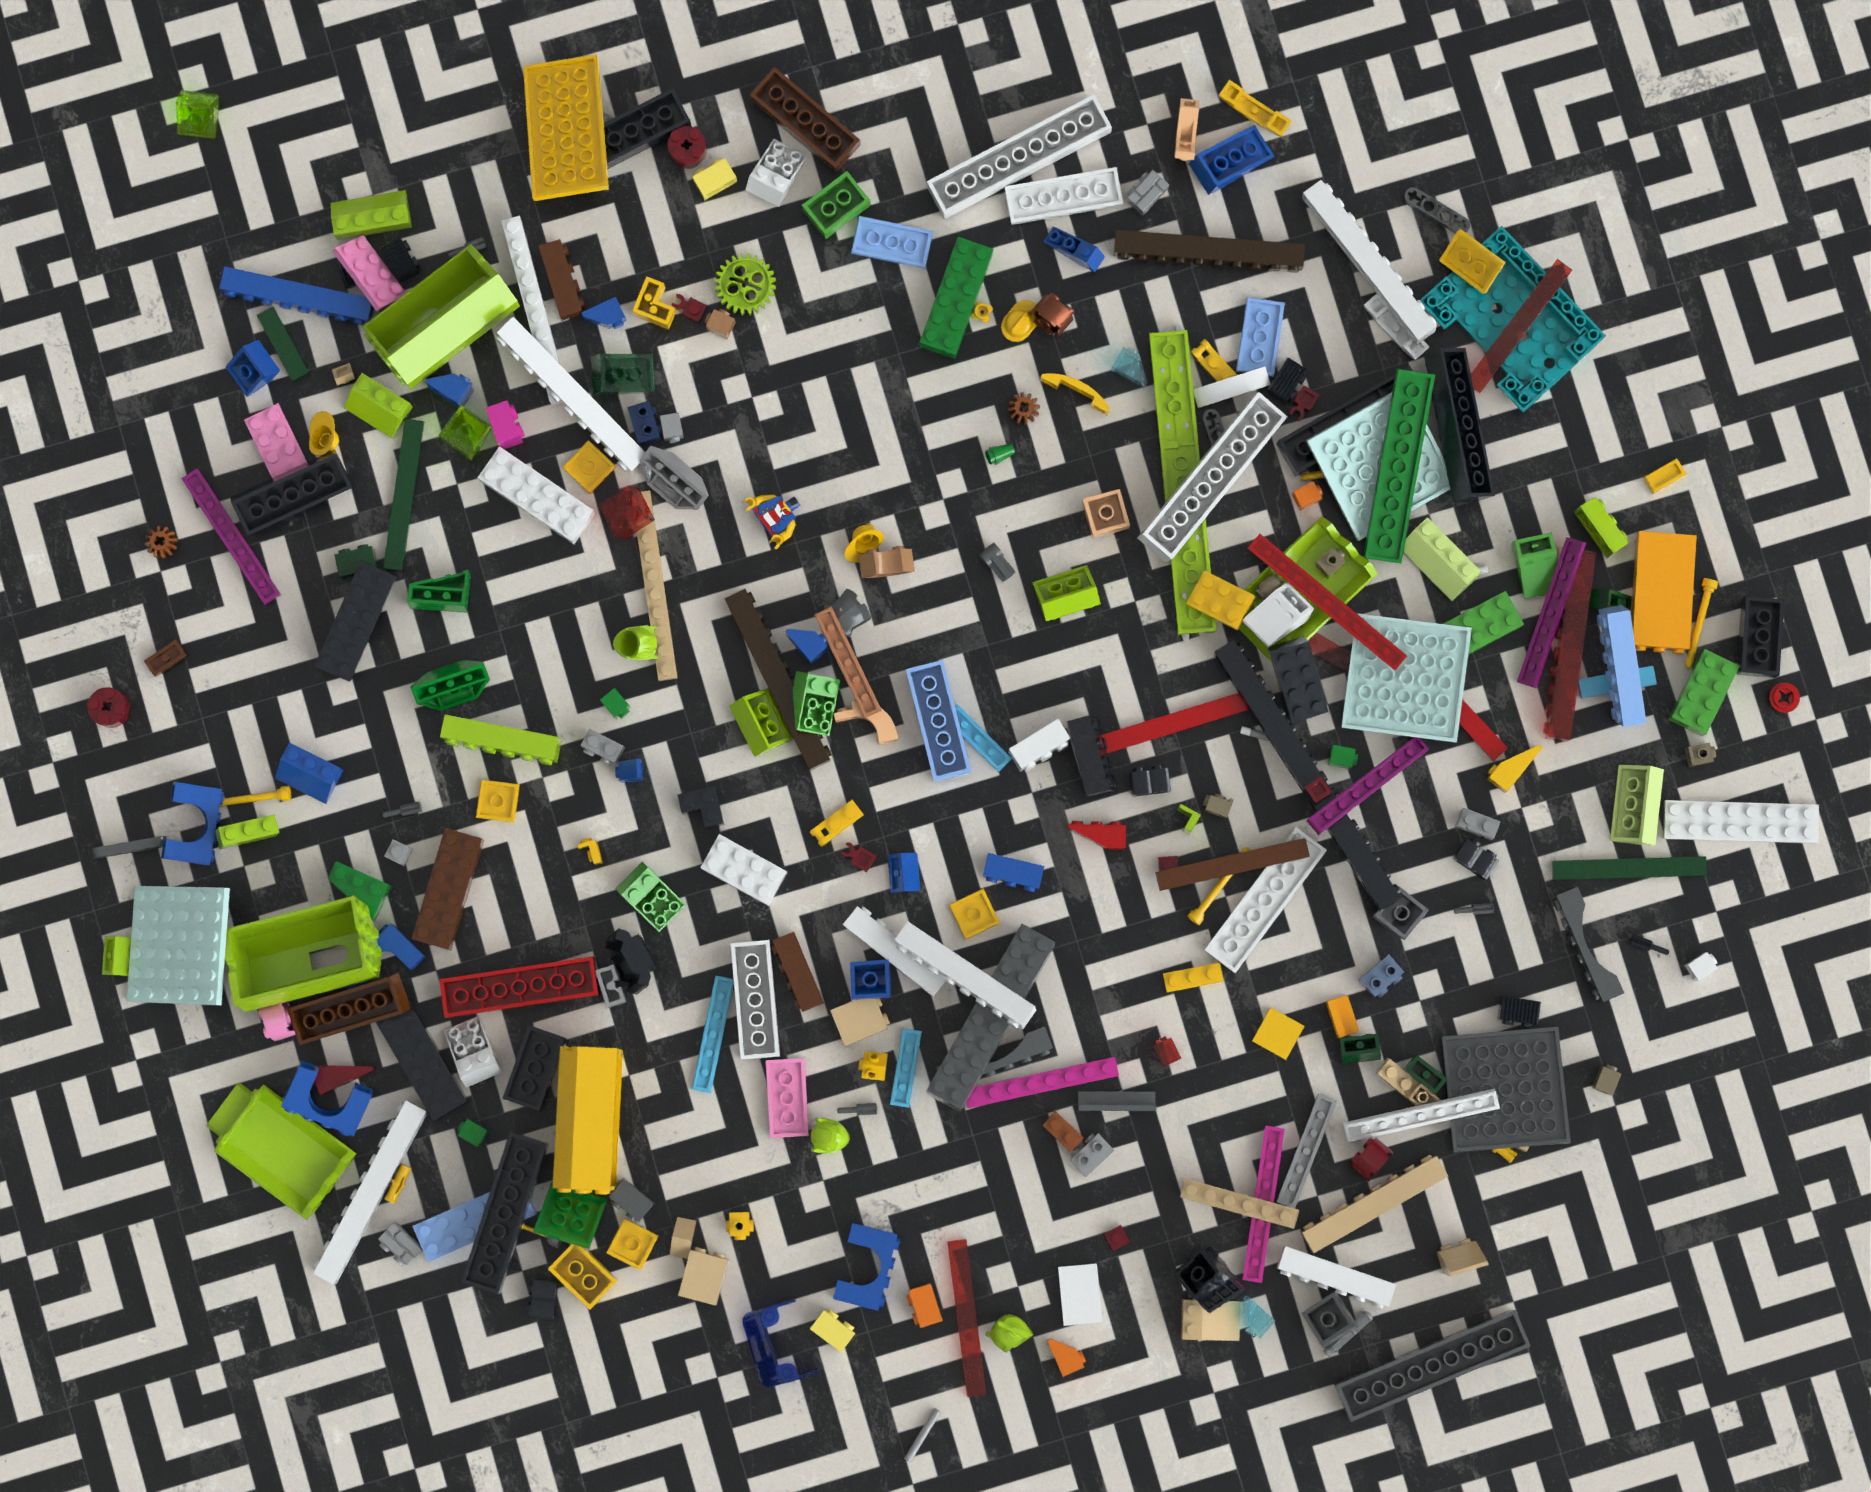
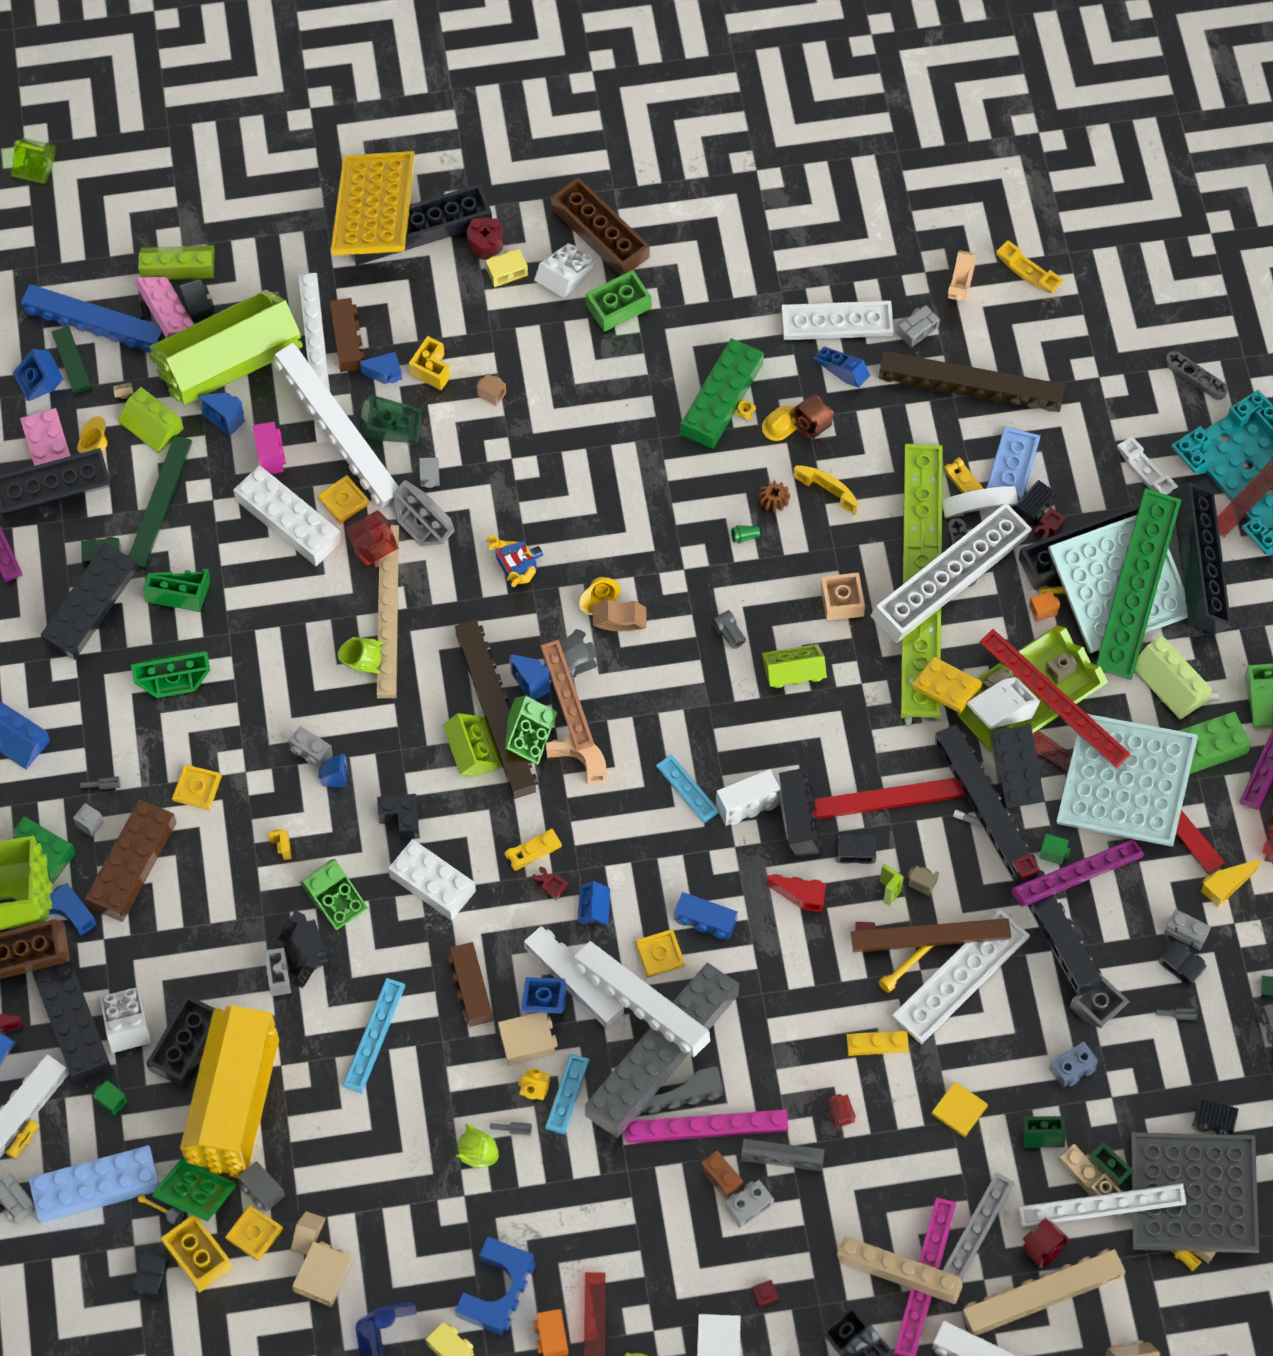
camera: 10 degrees right, 20 degrees down
clear neon green slope [439,405,492,461] -> none
red brick [439,956,600,1018] -> none
lime brick [440,715,562,766] -> none
black brick [461,1132,549,1294] -> none
green brick [600,688,630,719] -> none
dark blue brick [627,401,663,446] -> none
dark red plate [671,294,707,323] -> none
lime gear [715,253,776,315] -> none
yellow brick [726,1212,754,1240] -> none
white brick [731,940,780,1060] -> none
bright pink plate [766,1058,809,1138] -> none
light blue tile [851,216,933,269] -> none
light blue brick [906,660,971,783] -> none
white brick [927,94,1112,220] -> none
clear light blue slope [1111,347,1147,388] -> none
blue slope [1189,125,1275,195] -> none
white brick [1302,180,1437,344] -> none
light orange panel [1325,995,1359,1039] -> none
yellow plate [1439,229,1506,294] -> none

